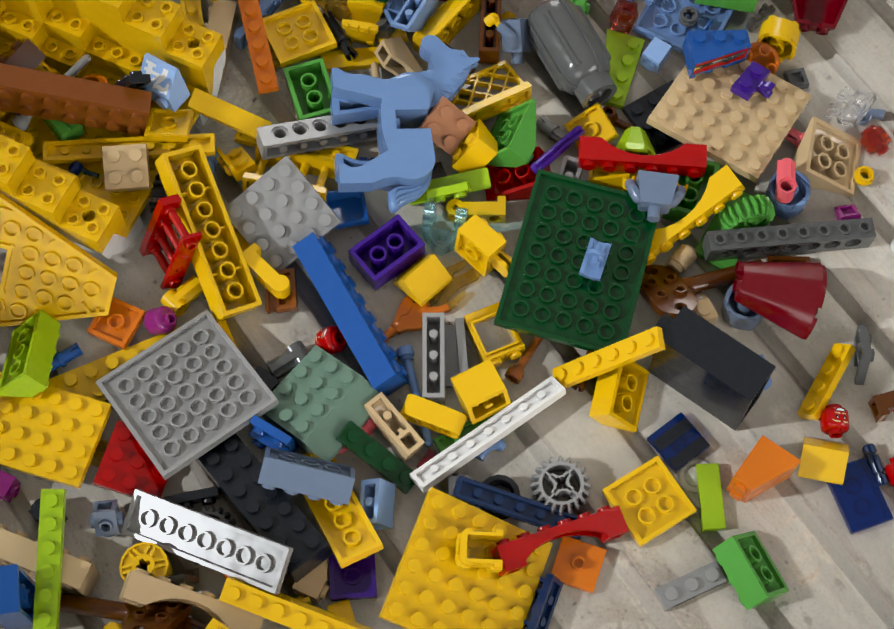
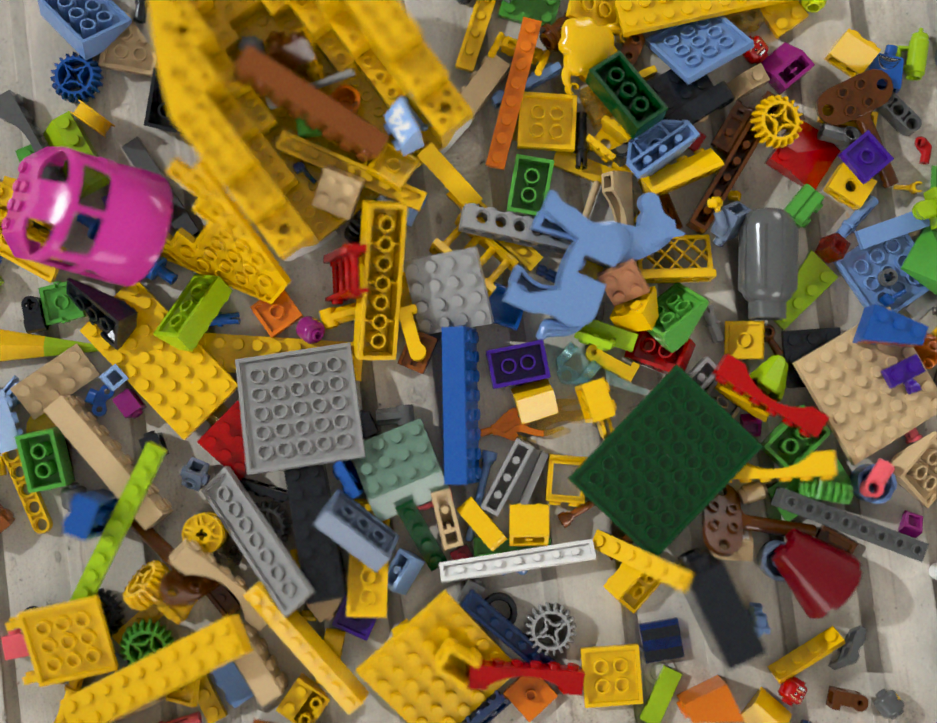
camera: 30 degrees right, 20 degrees up
black plate [114,71,151,90] -> none
yellow bracket [215,146,258,182] -> none
red head [315,325,347,355] -> none
dark purple axle [530,126,585,174] -> none
medium blue hips [579,238,612,281] -> none
sand blue torso [622,170,688,222] -> none
light blue brick [640,37,672,74] -> none

